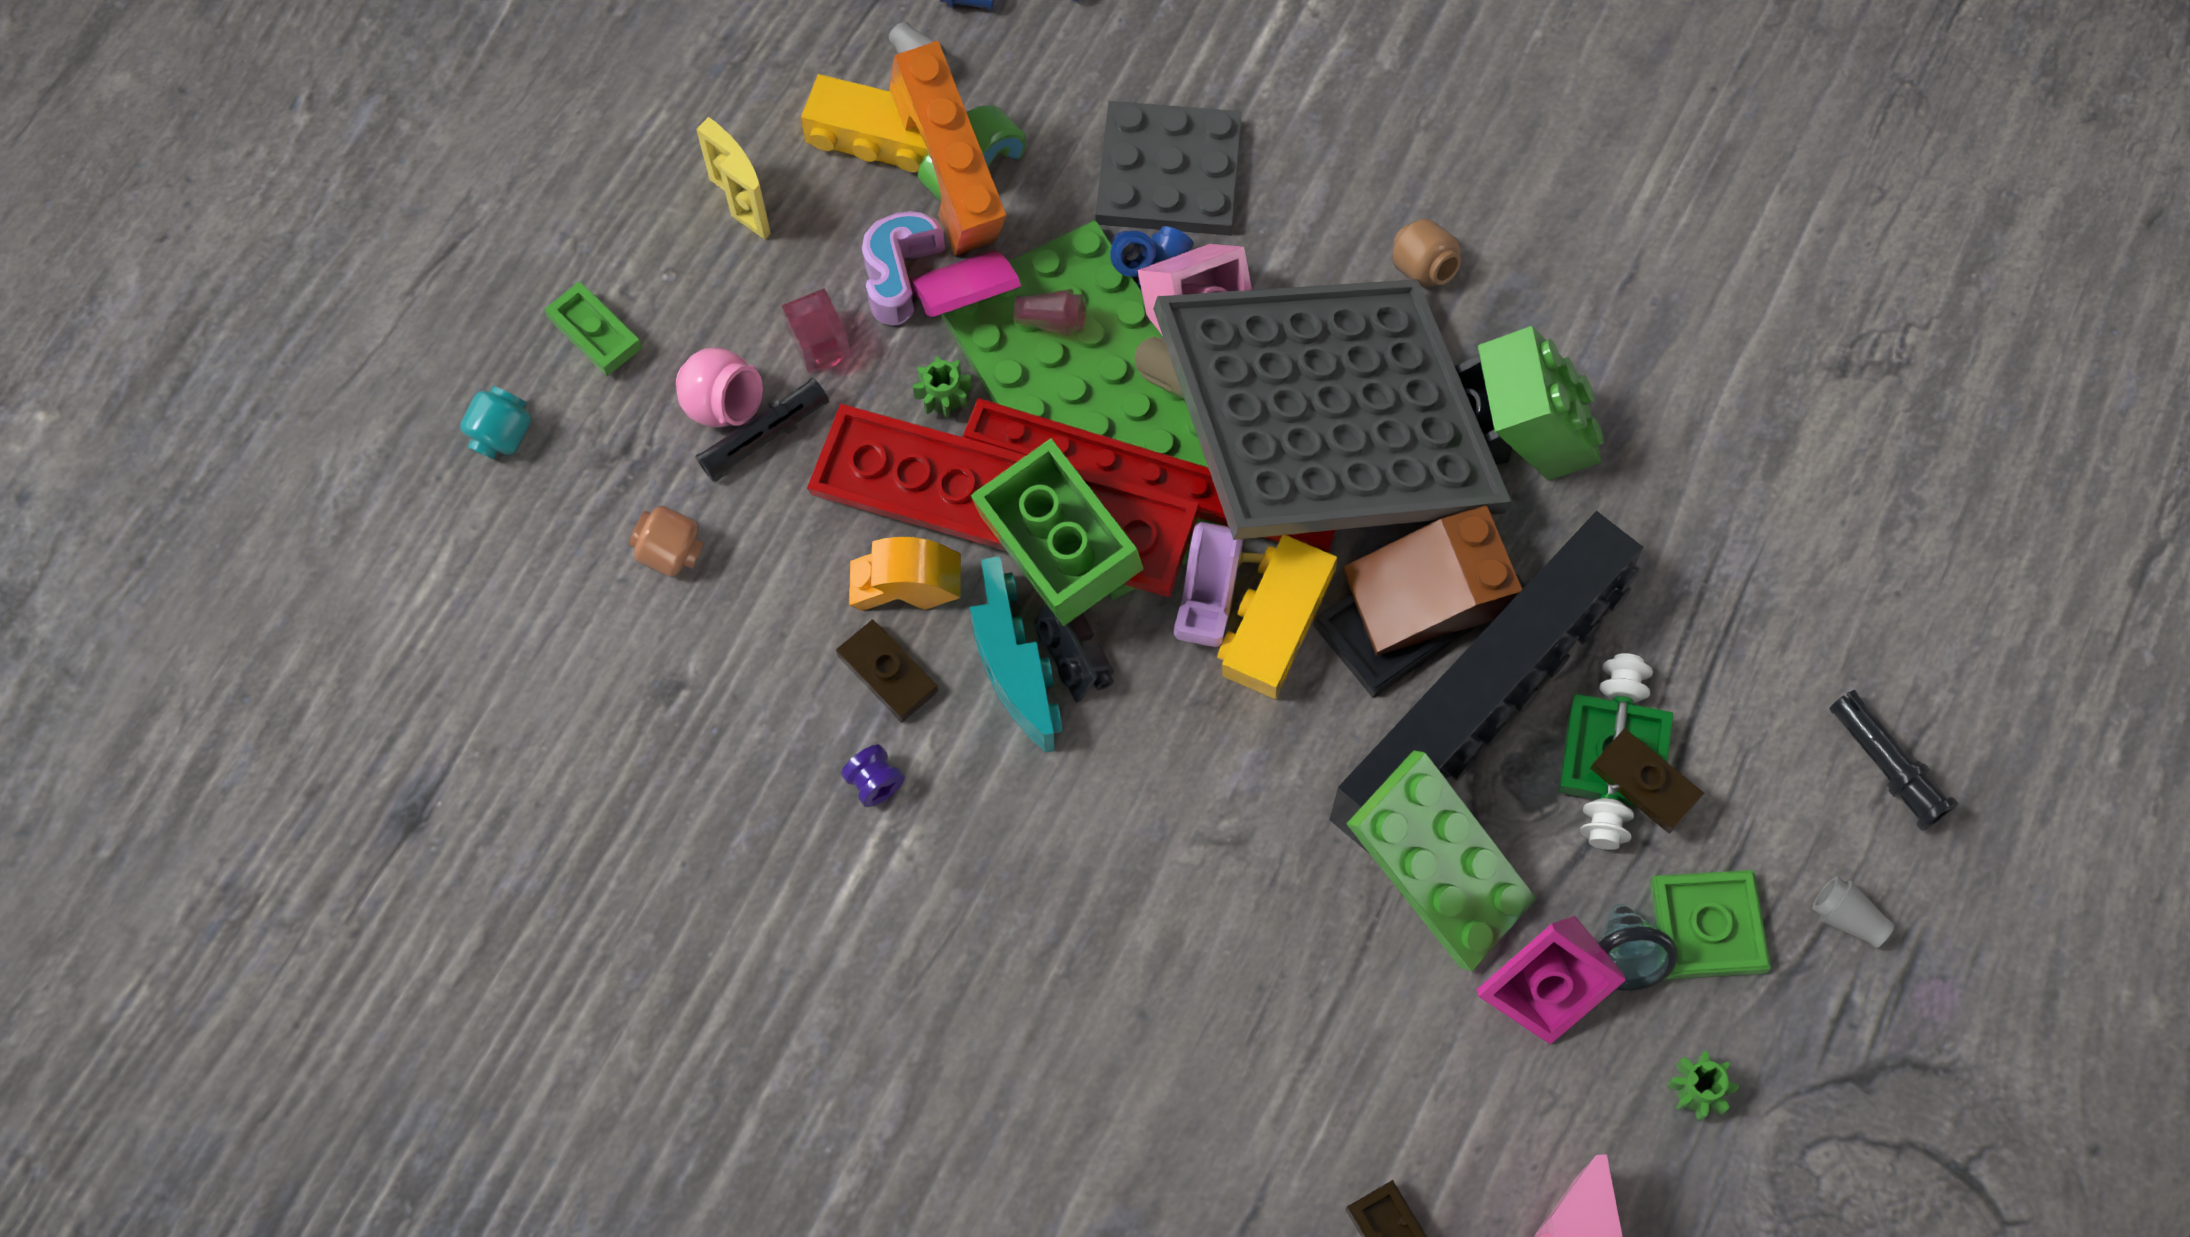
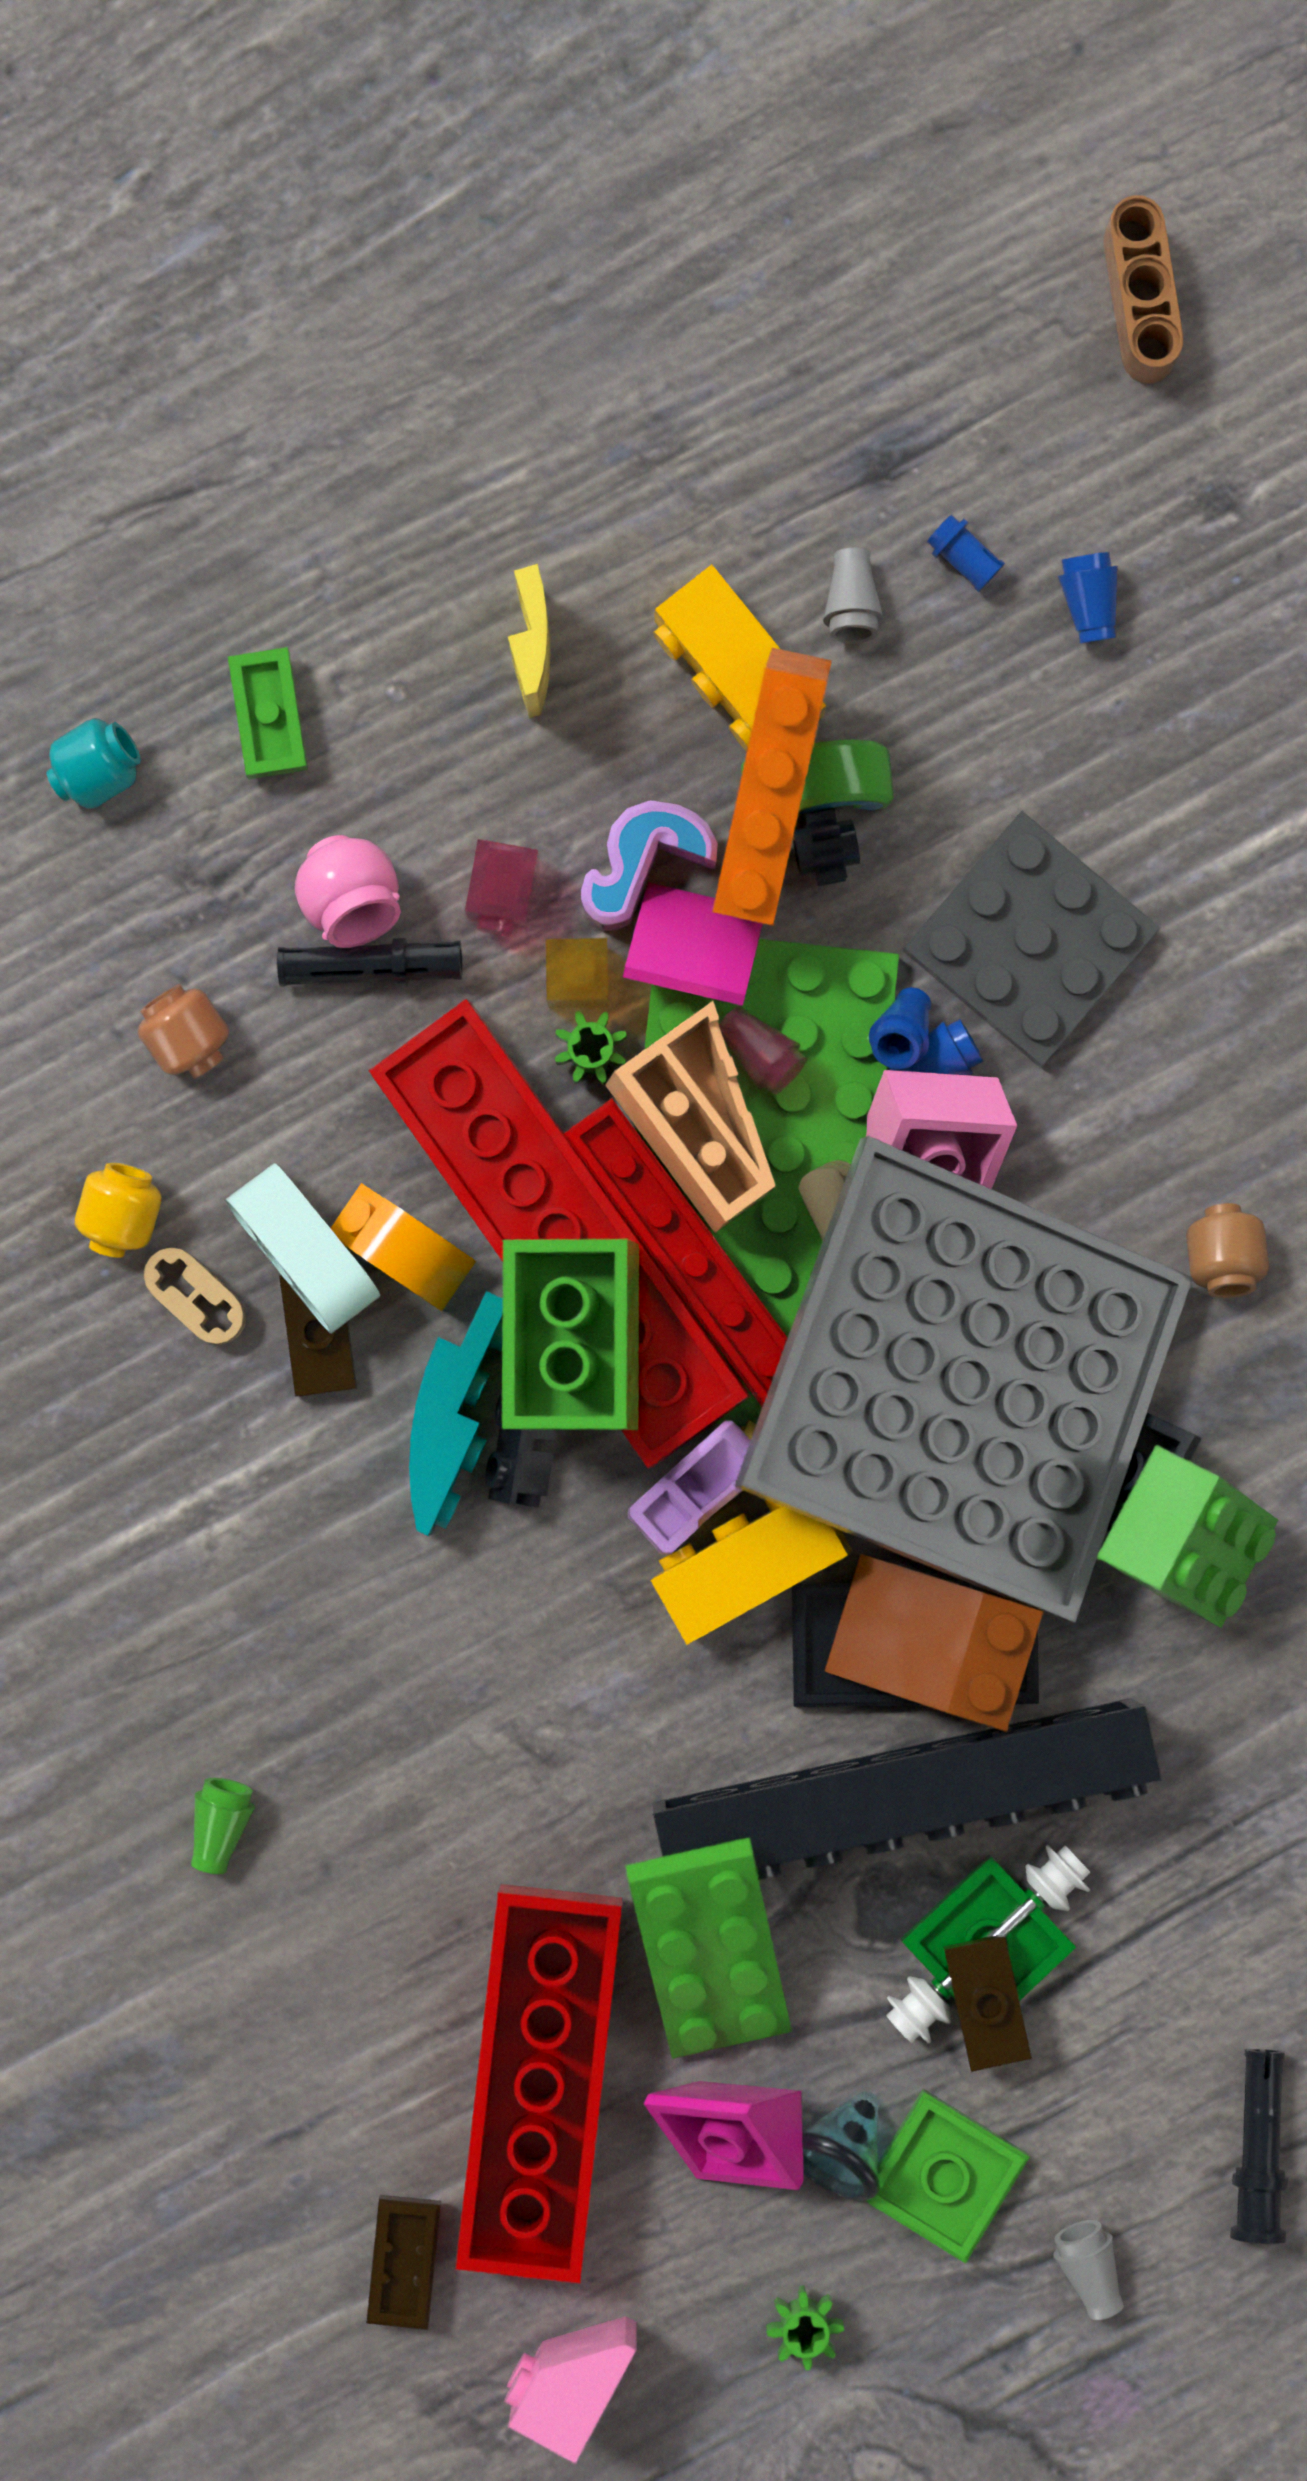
camera: 35 degrees right, 20 degrees up
dark purple wheel [841,744,905,807] -> none
none -> yellow head [75,1163,161,1258]
none -> tan beam [144,1248,247,1345]
none -> bright green cone [191,1778,255,1874]
none -> light aqua beam [225,1163,380,1334]
none -> red brick [455,1884,623,2284]
none -> clear yellow brick [545,938,609,1009]
none -> light nougat wedge [605,1001,775,1233]
none -> black gear [792,808,860,886]

